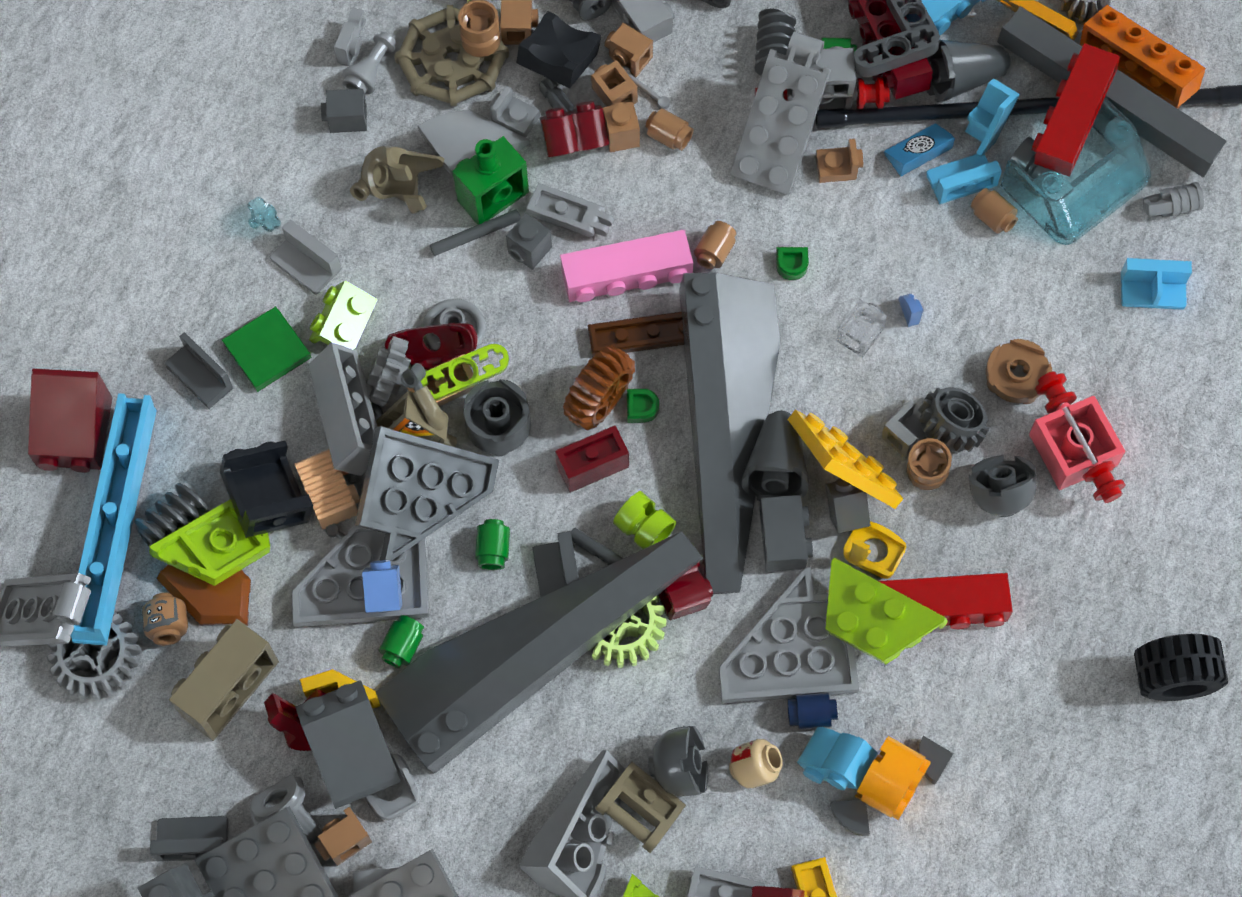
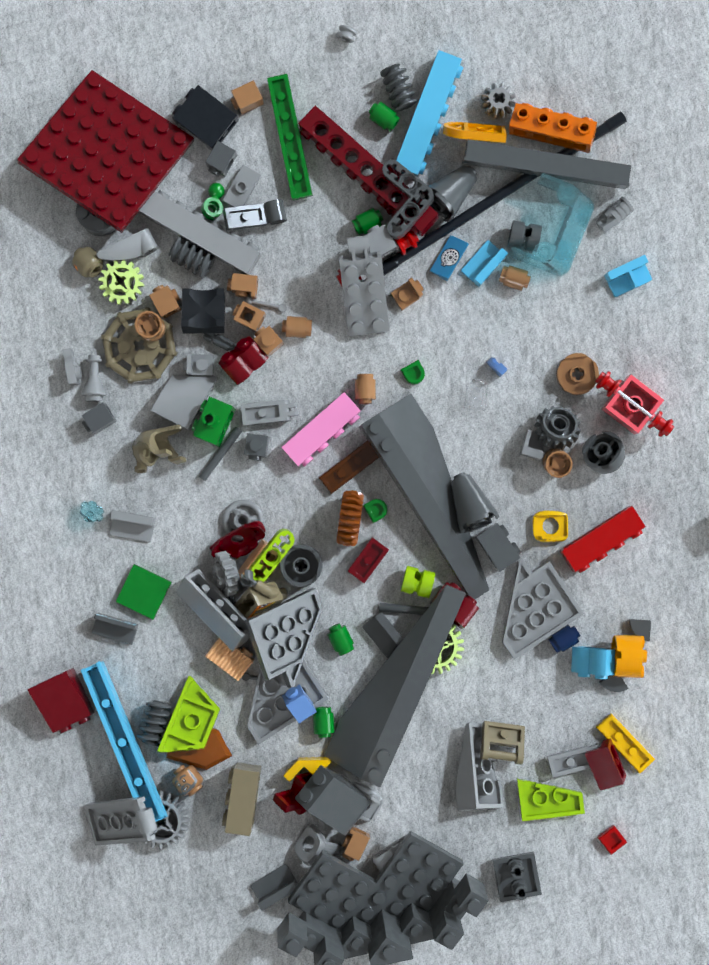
camera: 30 degrees left, 20 degrees up
black panel [220,441,313,538] -> none
bracket [309,280,378,349] -> none
dark grey cylinder [648,726,708,796] -> none
tan head [729,739,783,788] -> none
dark grey piece [754,8,796,76] -> none
yellow plate [787,409,903,509] -> none
lime wing [825,557,948,665] -> none
dark grey brick [826,478,871,533] -> none
medium azure panel [965,78,1020,157] -> none
red brick [1031,43,1120,177] -> none

